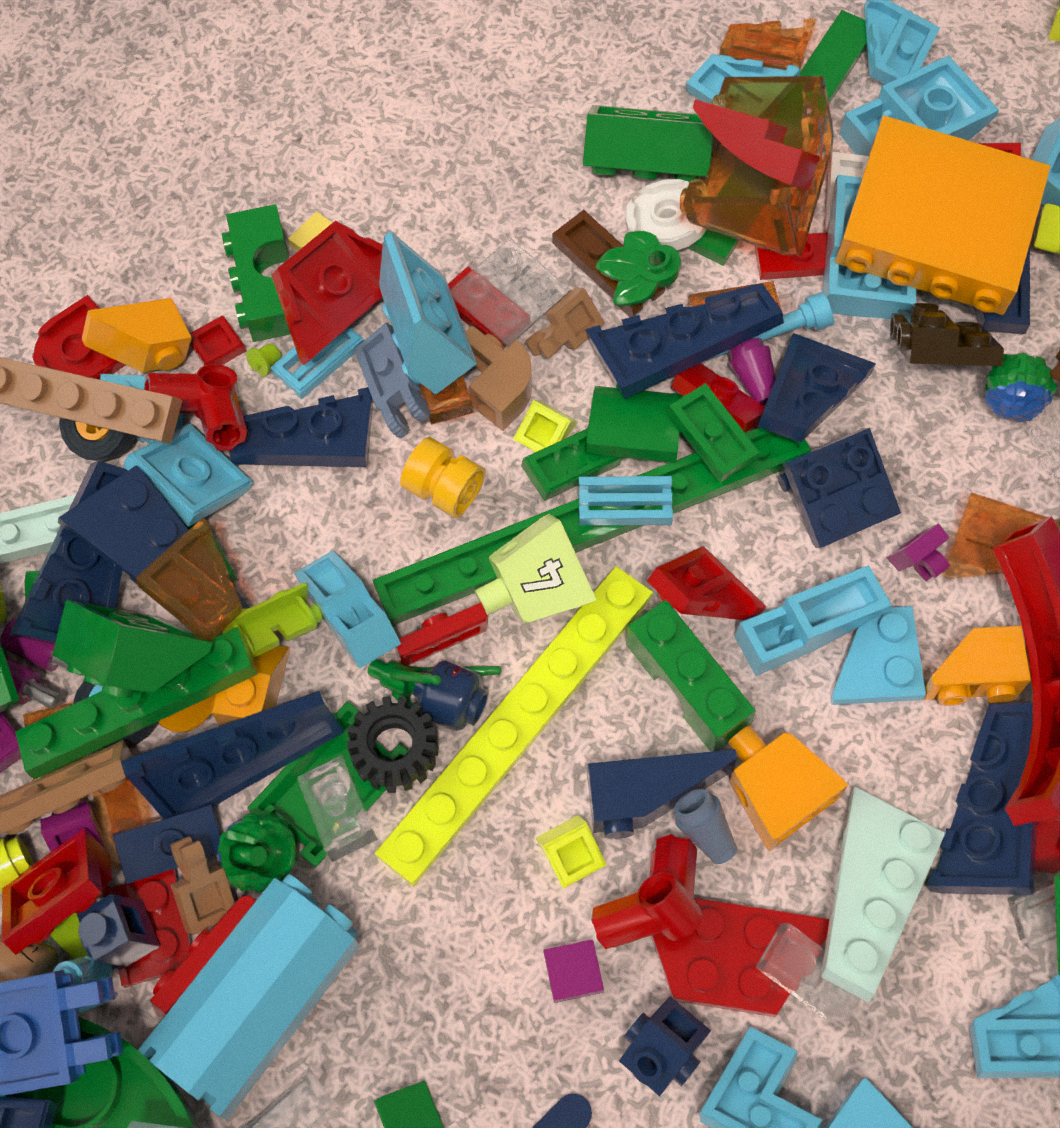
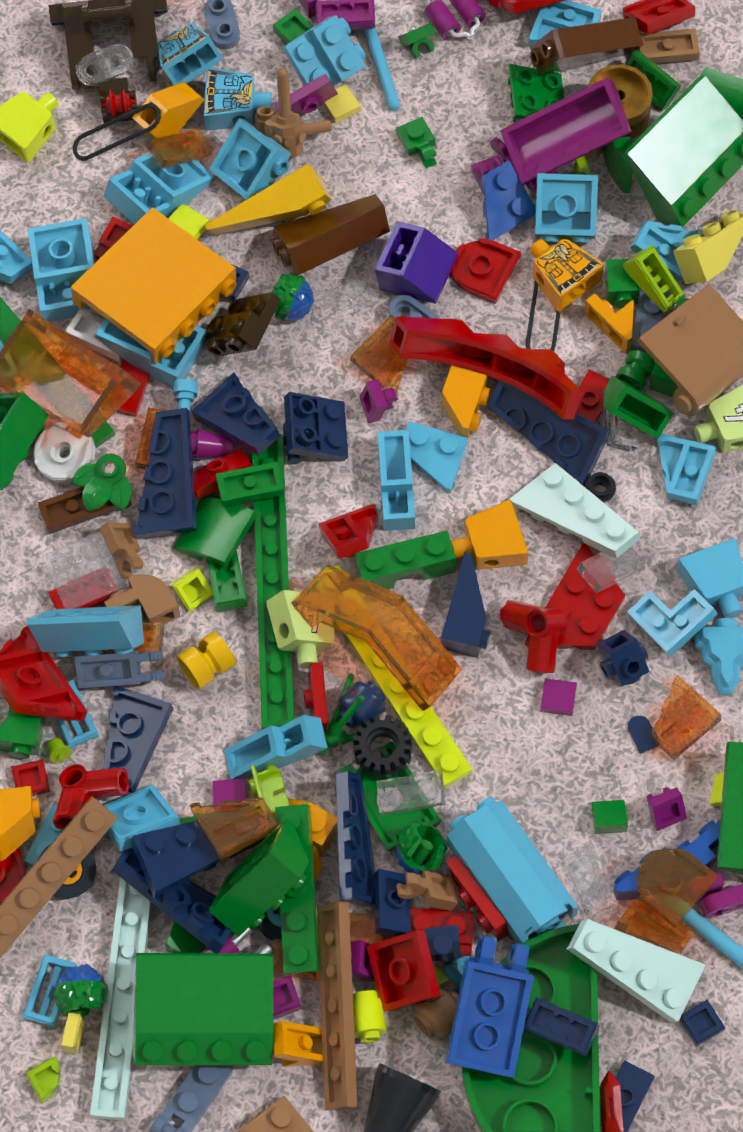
camera: 70 degrees left, 0 degrees up
neon yellow slope [536,815,607,889] -> none
medium azure tile [579,476,673,526] -> none
sand blue cone [674,789,737,864] -> none
red slope [693,99,820,191] -> none
none -> magenta tile [212,779,247,815]
none -> clear orange windscreen [291,565,462,711]
none -> black plate [585,472,616,503]

